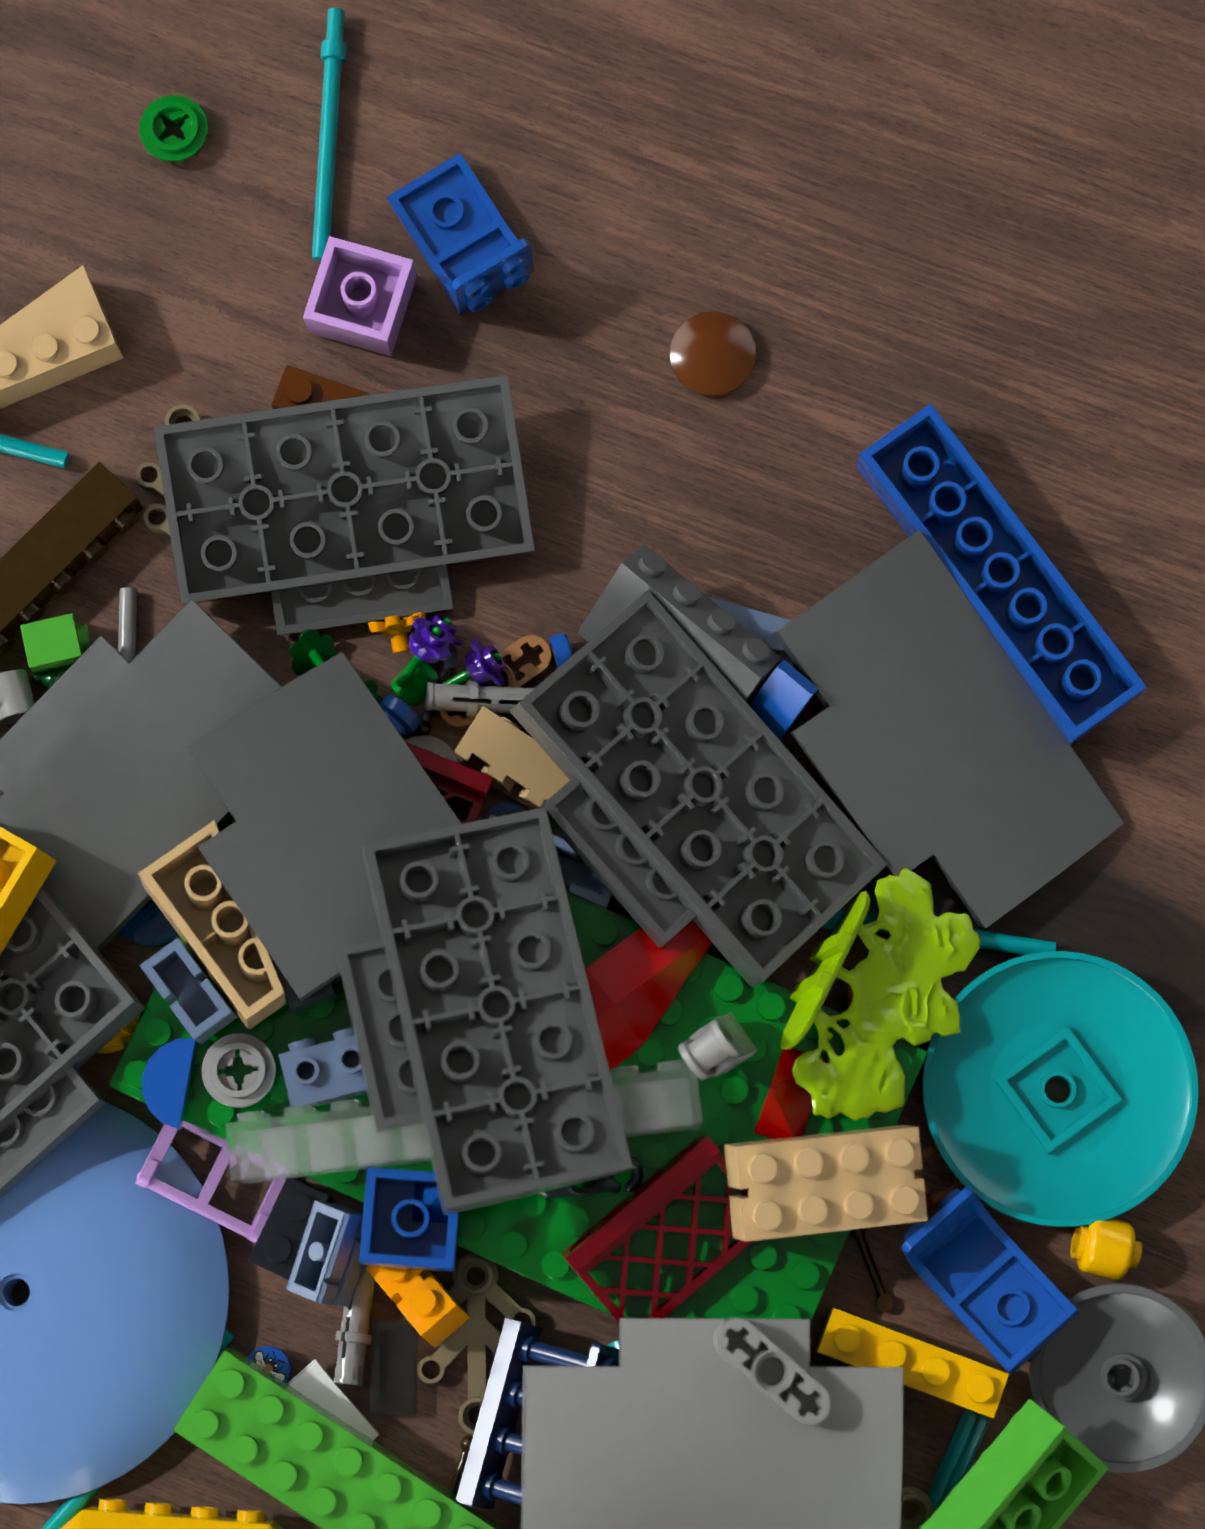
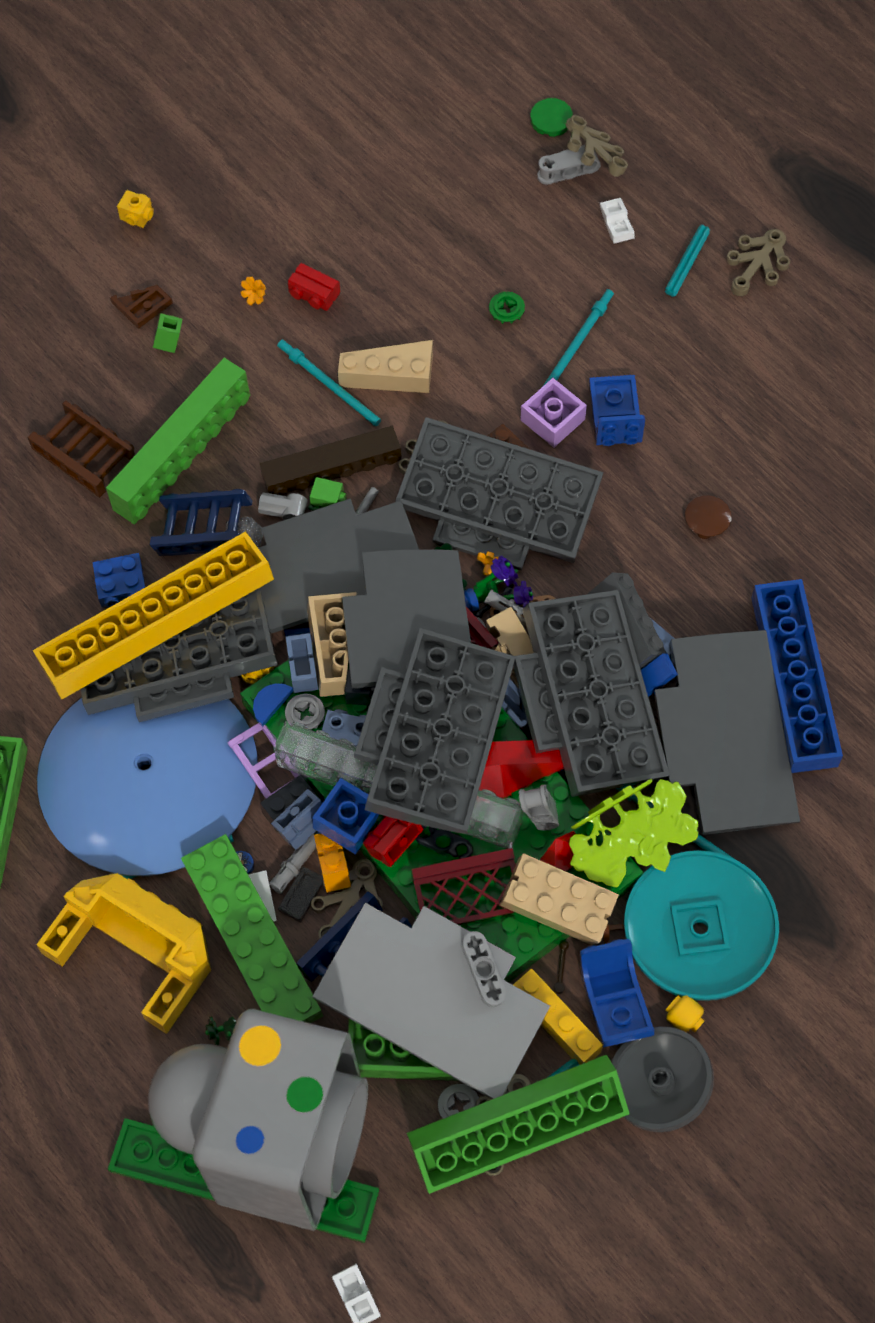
camera: 25 degrees right, 15 degrees down
none -> red brick [363,816,424,867]

